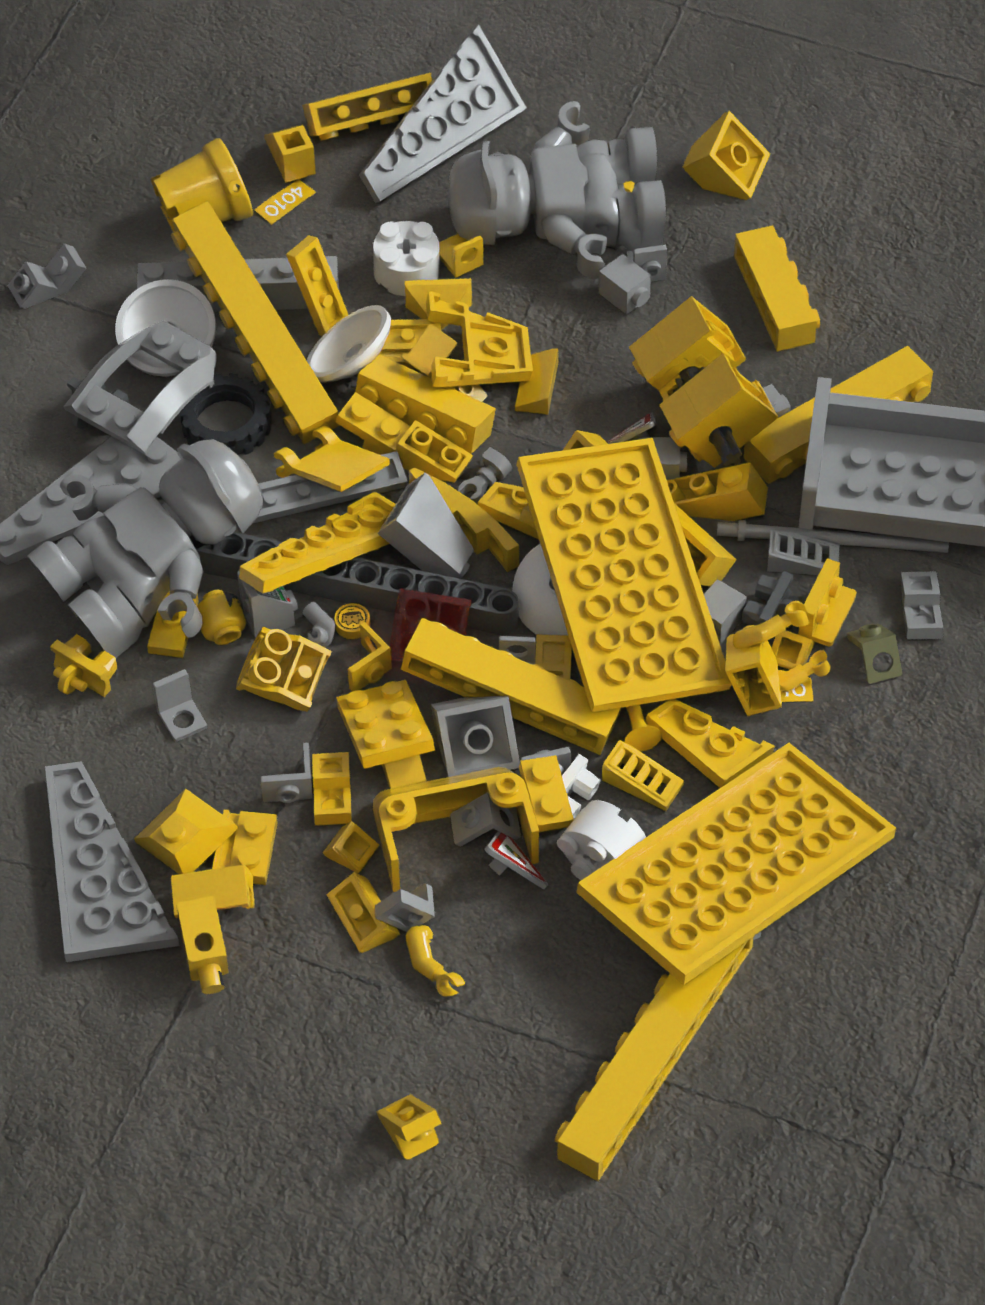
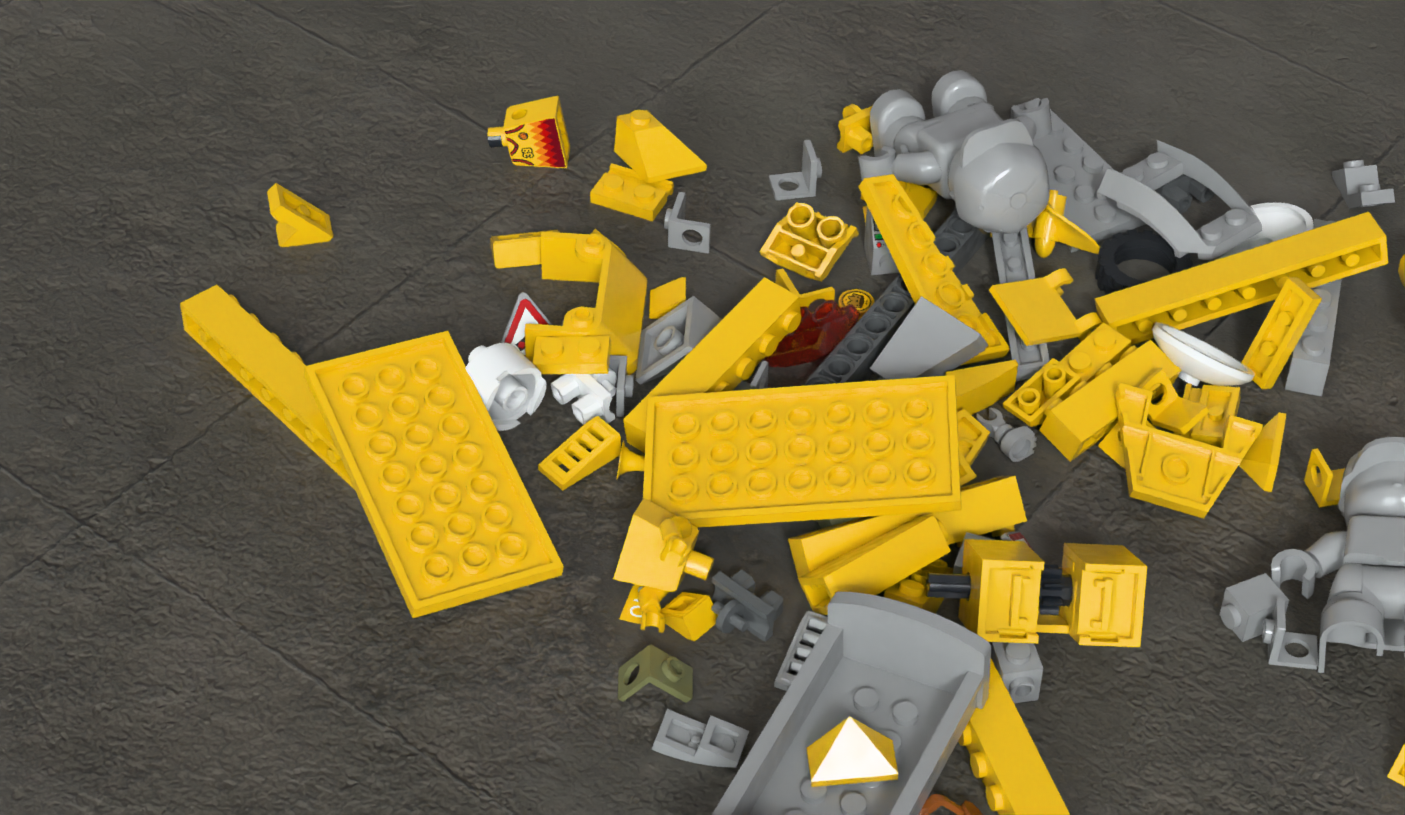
camera: 105 degrees right, 10 degrees down
light grey wing [45,761,179,962] -> none
yellow hinge [171,864,254,918] -> none
light grey arm [303,602,336,648] -> none
yellow slope [312,752,352,825] -> none
yellow plate [336,679,435,769] -> none
white brick [373,221,439,296] -> none
light grey bracket [375,883,435,932] -> none
yellow arm [405,925,465,996] -> none
yellow slope [515,348,558,414] -> none
yellow wing [645,699,775,788] -> none
light grey brick [704,579,747,645] -> none
yellow brick [734,225,820,351] -> none
yellow bracket [798,558,857,647] -> none
none -> yellow slope [798,515,951,615]
none -> slope [807,716,898,787]

